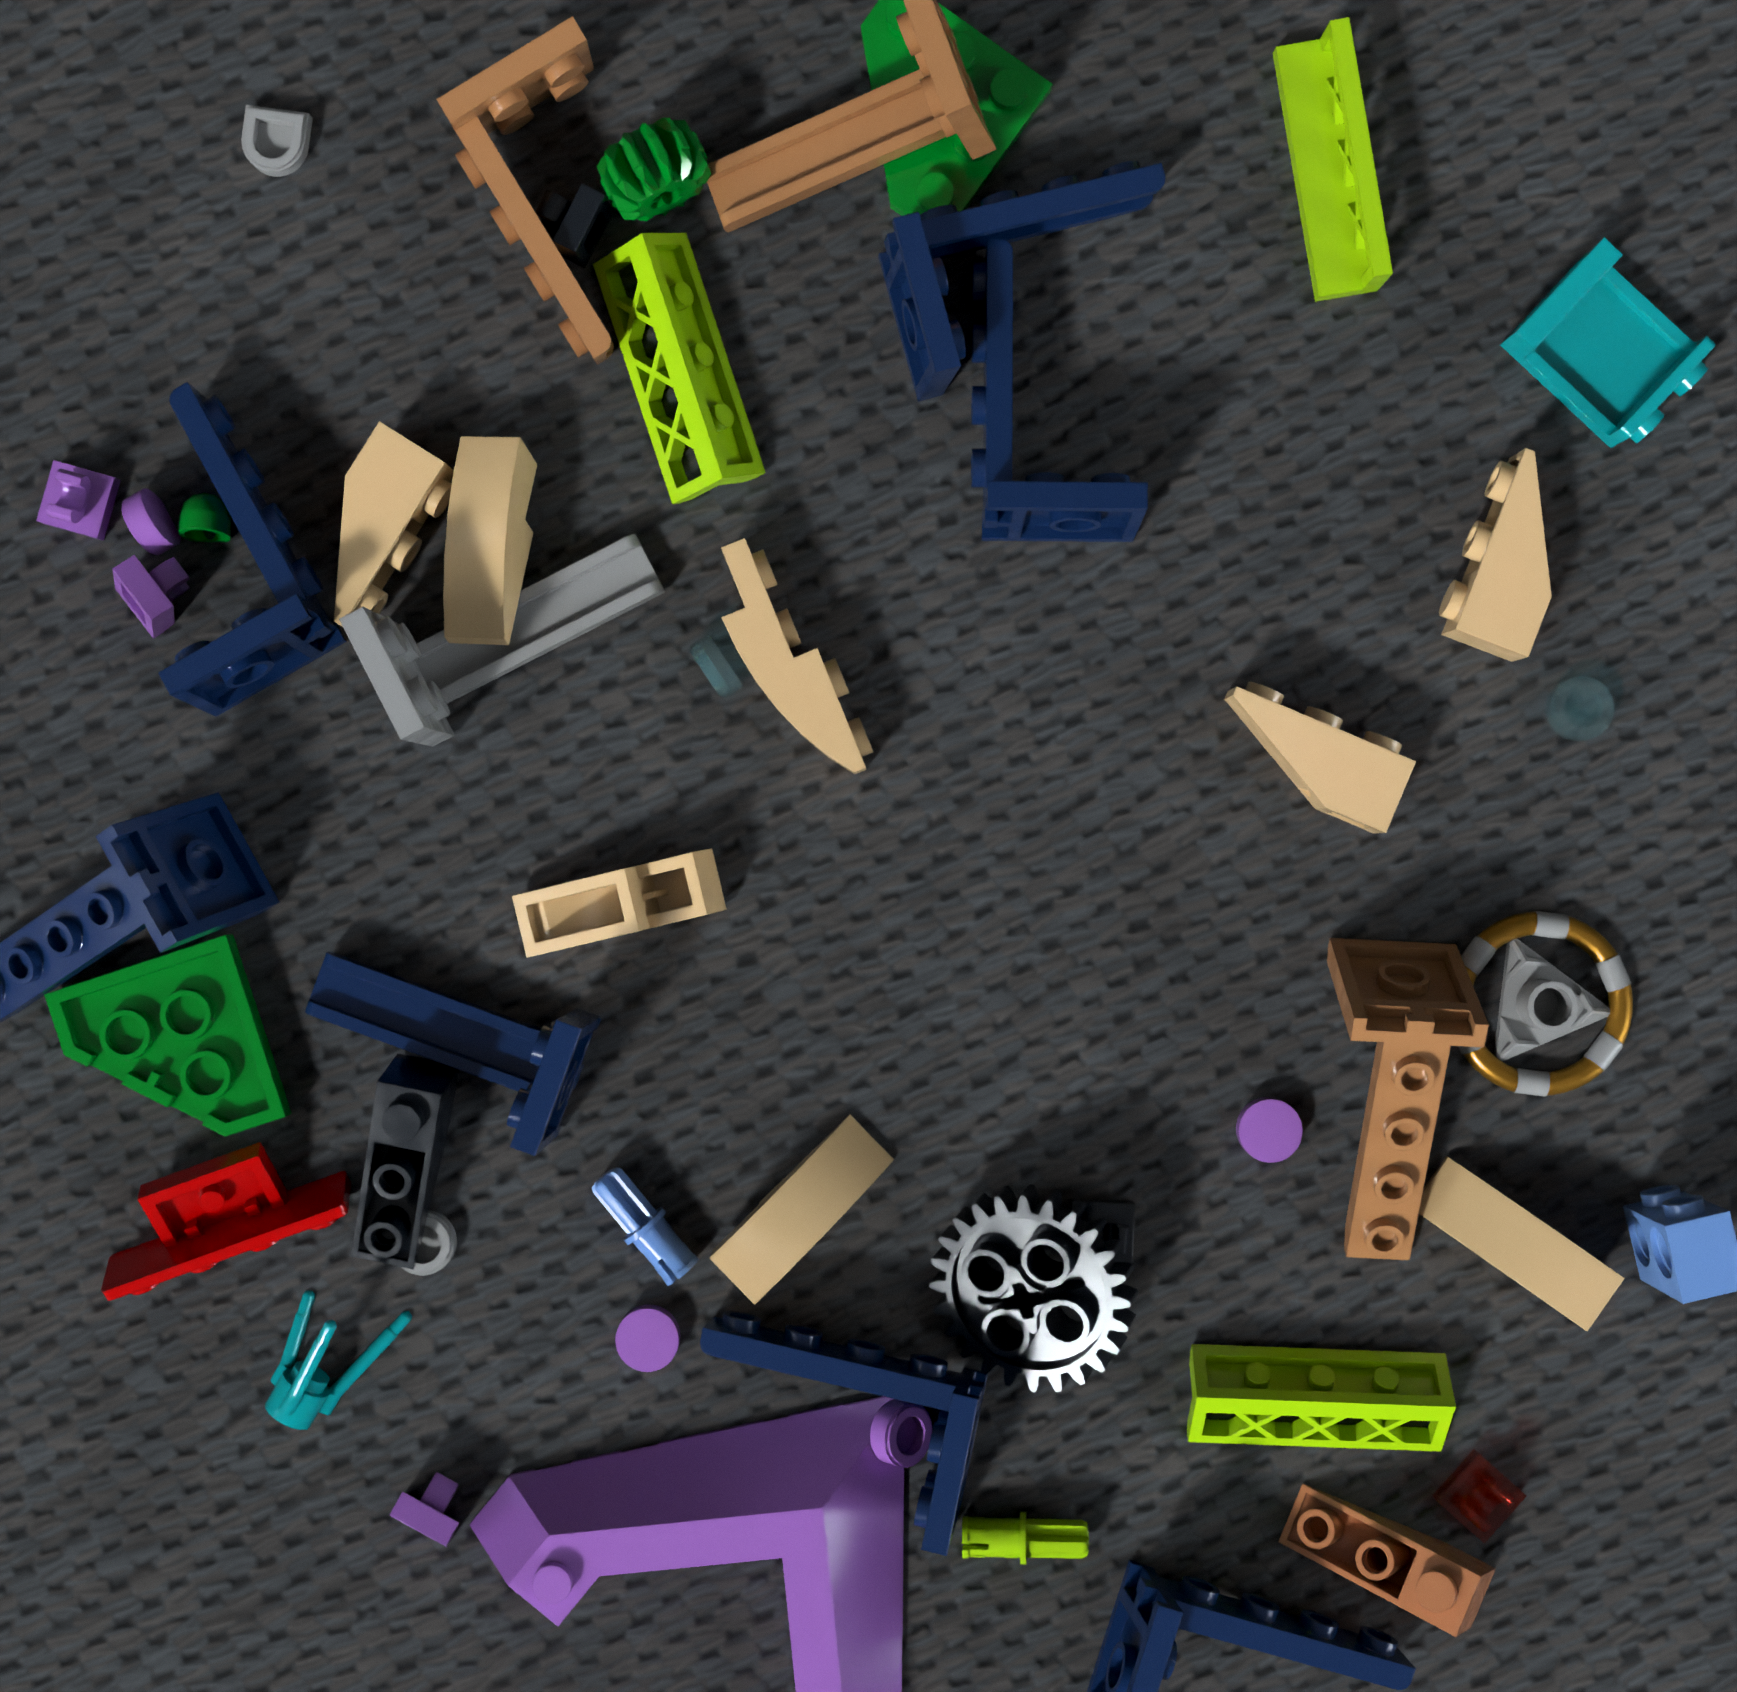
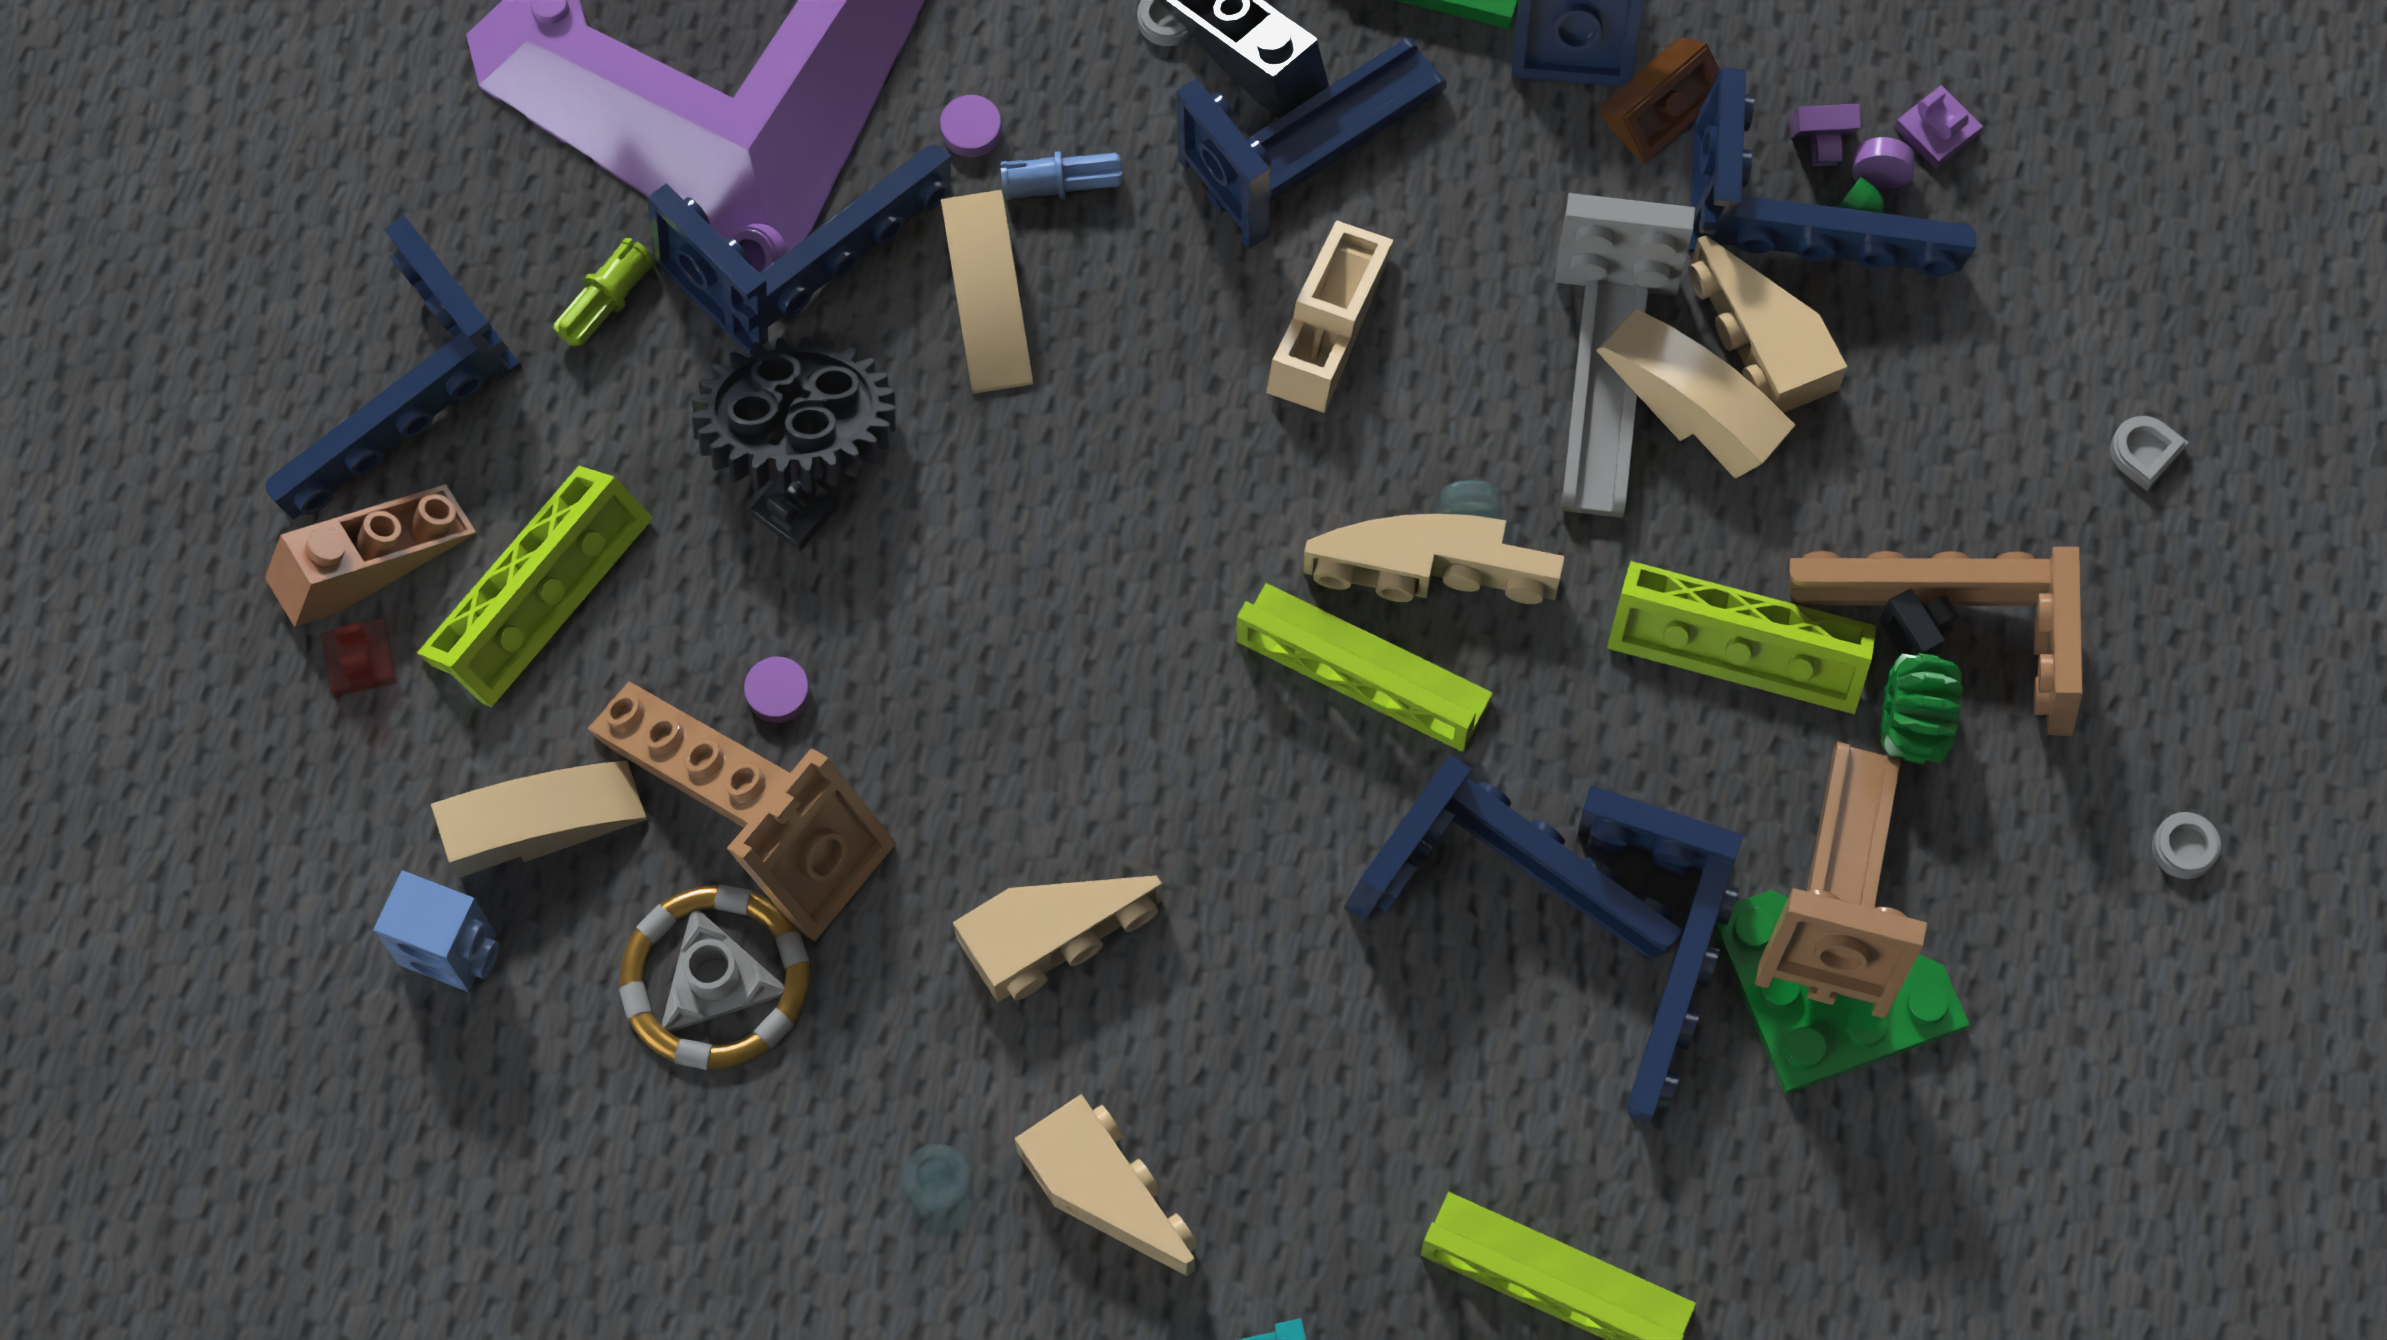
camera: 125 degrees right, 20 degrees down
none -> lime fence [1237,583,1493,753]
none -> reddish brown slope [1598,37,1720,165]

